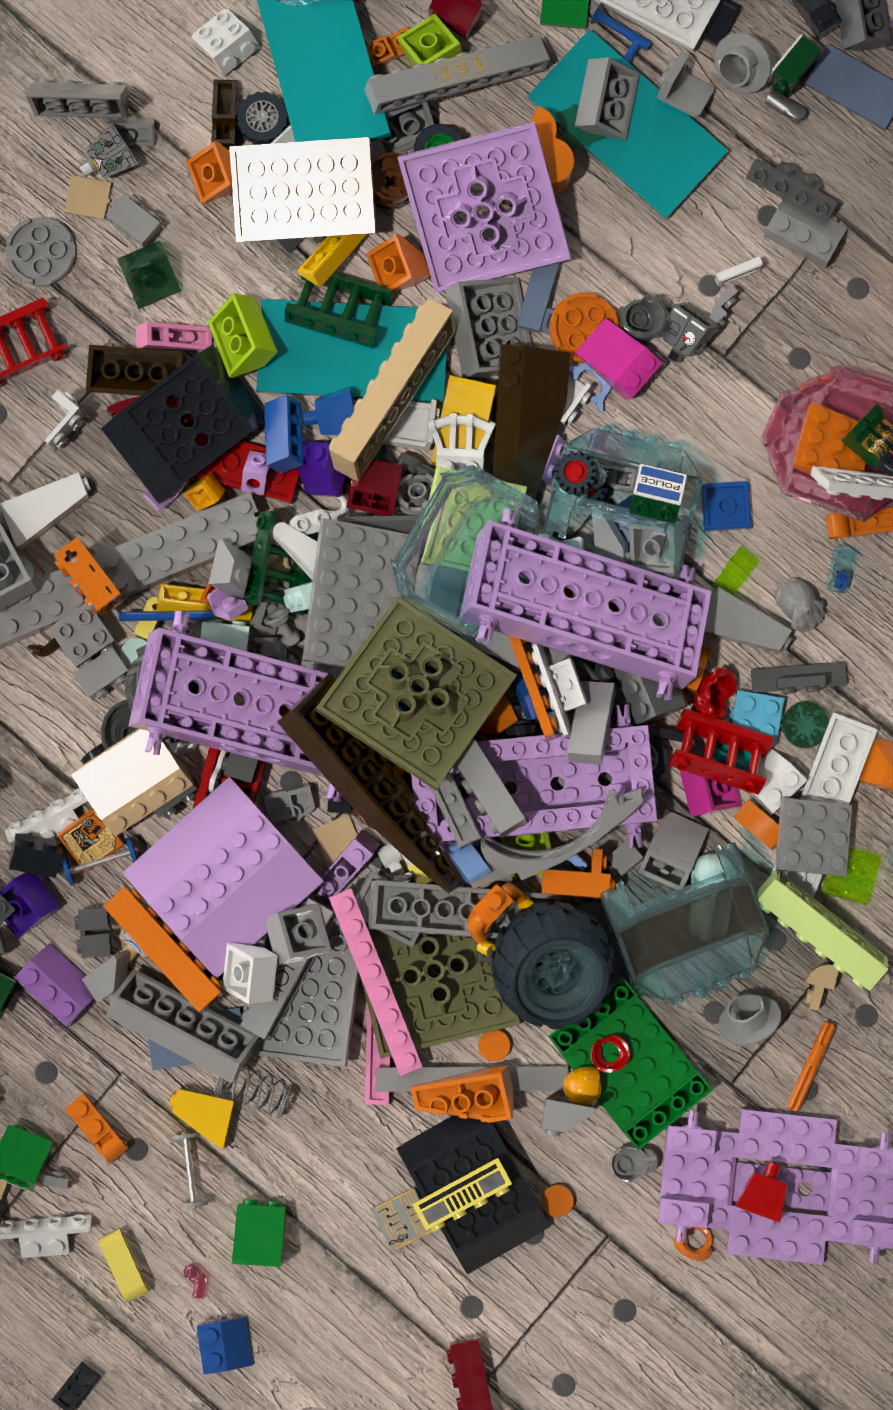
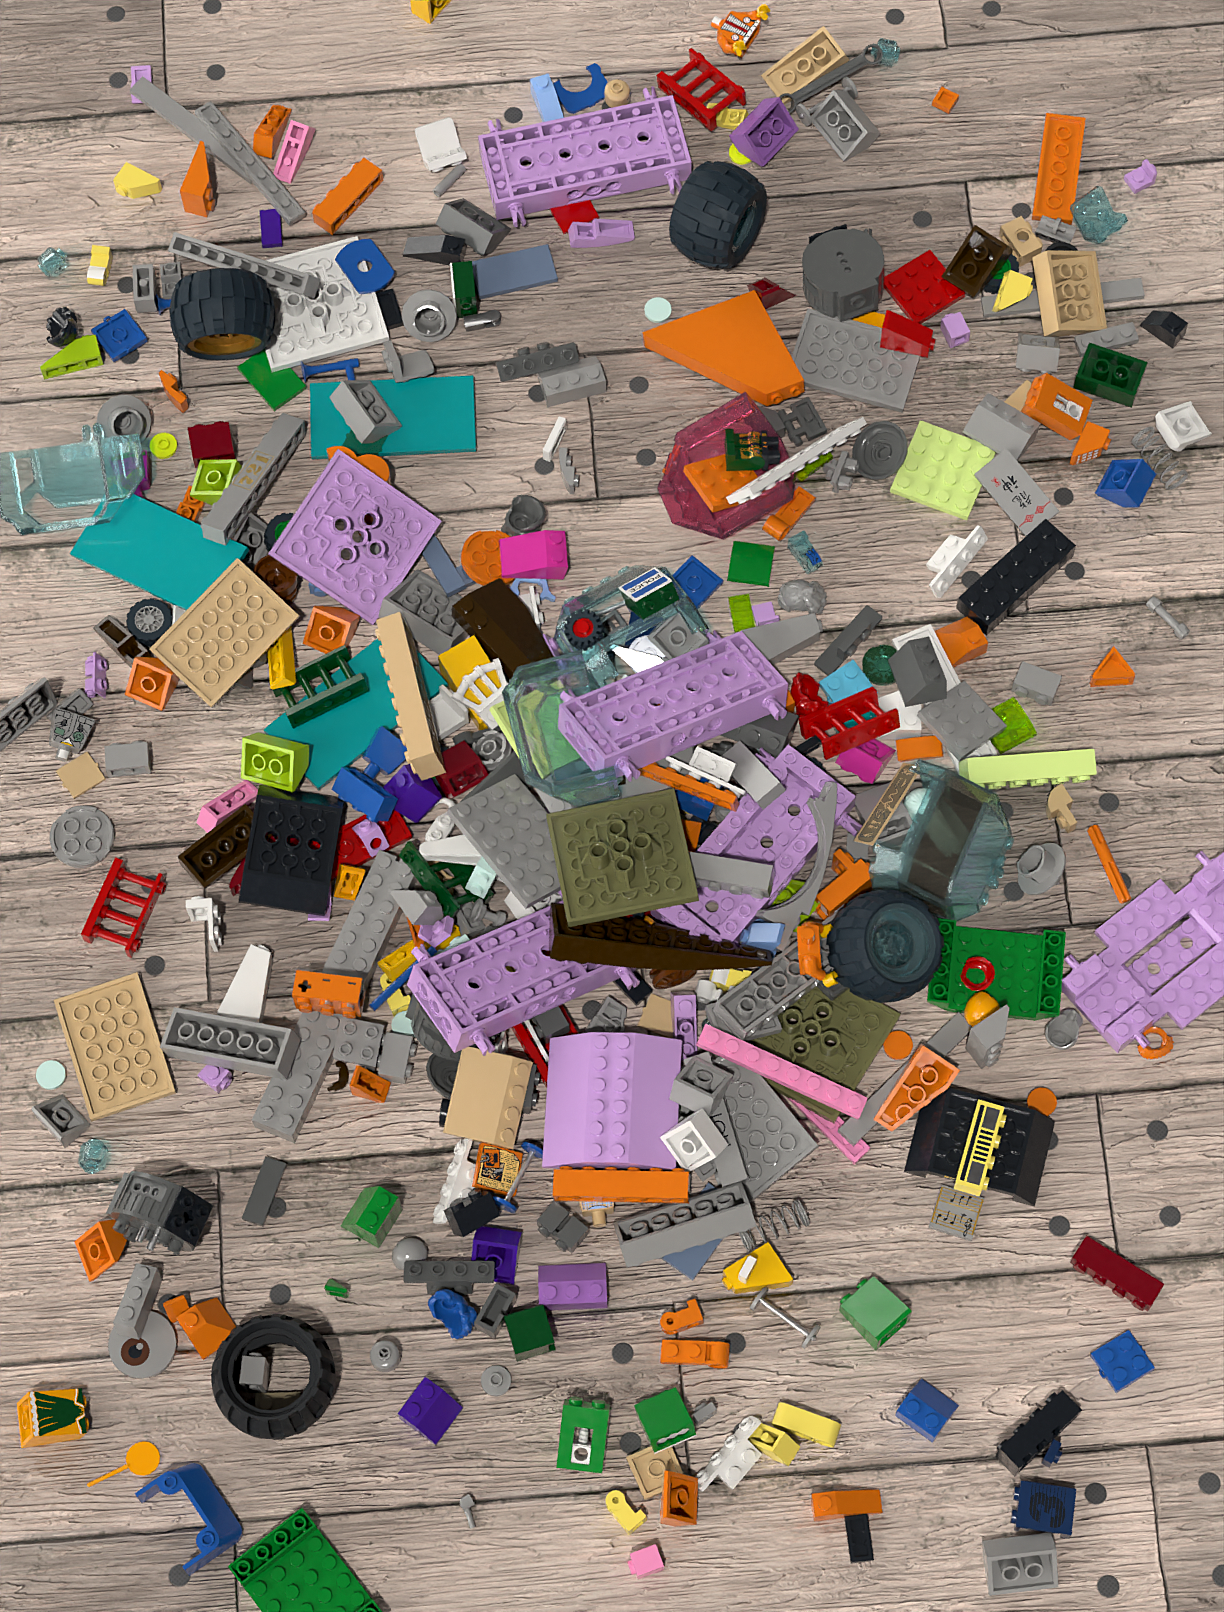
camera: 45 degrees left, 15 degrees down
light grey slope [82,950,129,1003] -> none
clear green slope [117,240,181,309] -> none
clear pink arm [183,1264,207,1299] -> none
white bracket [192,9,260,76] -> none
light grey tile [430,773,481,849] -> none
light blue tile [566,854,588,872] -> none
dark grey torso [663,302,719,363] -> none
red torso [734,1162,787,1223] -> none
none -> lavender hinge [85,652,107,698]
none -> orange slope [349,1065,391,1103]
none -> orange leg [660,1299,704,1335]
none -> green slope [727,541,775,587]
none -> white tile [738,1256,757,1284]
none -> light yellow slope [748,1423,800,1466]
none -> lavender bracket [751,601,779,627]
none -> orange slope [811,1490,883,1522]
none -> sticker [854,762,922,846]
none -> dark grey slope [888,636,947,707]

